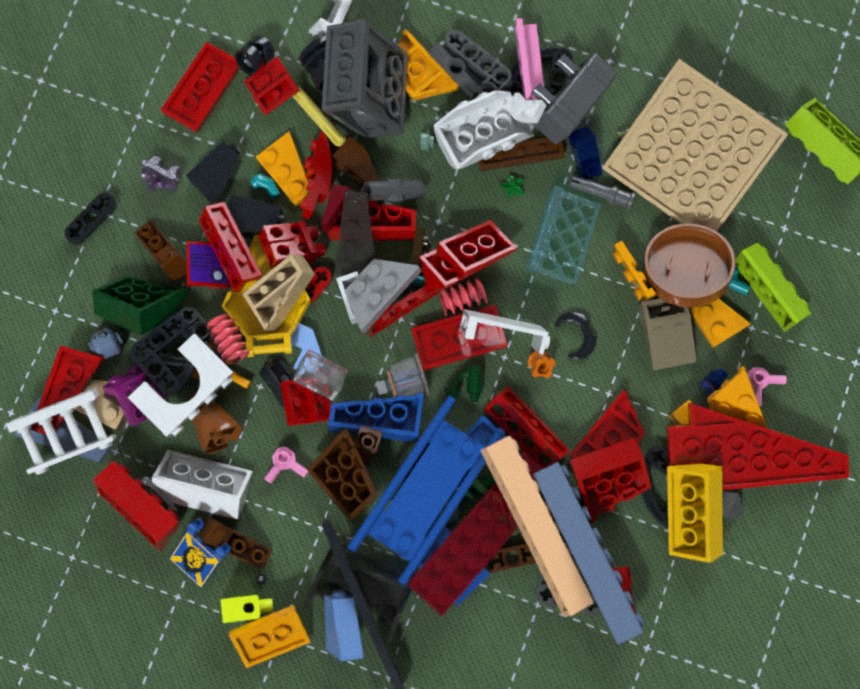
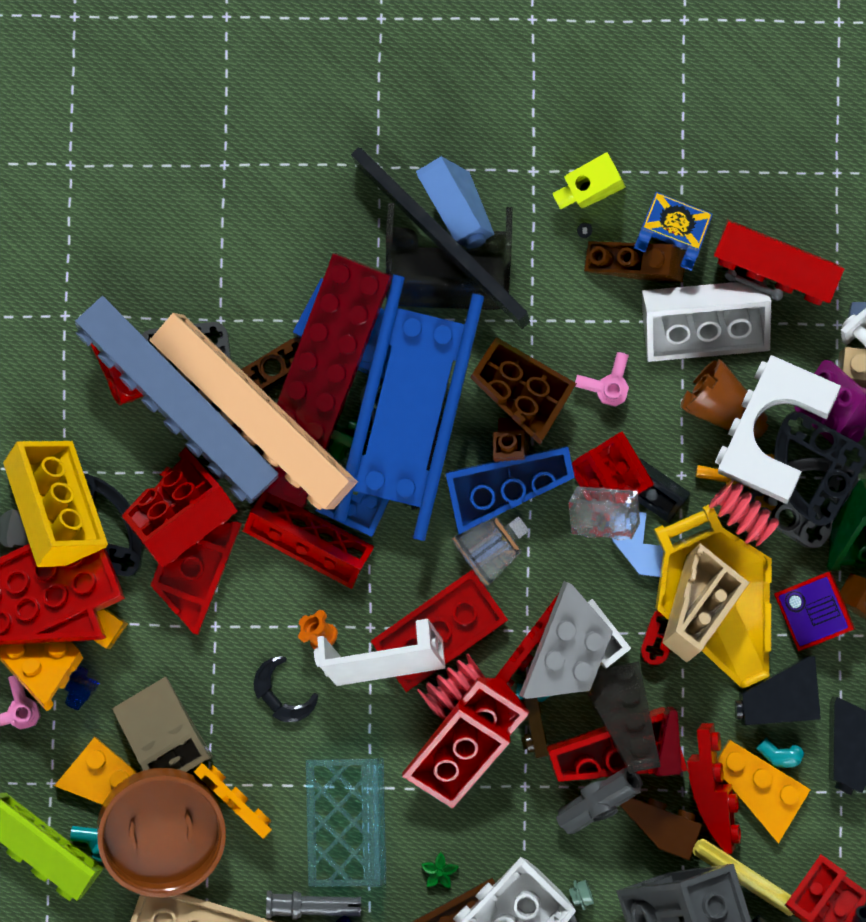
camera: 160 degrees right, 5 degrees up
red fence [198,202,262,293] -> none
light orange plate [229,605,311,668] -> none
red hips [259,221,326,270] -> none
dark green plant [444,366,483,403] -> none

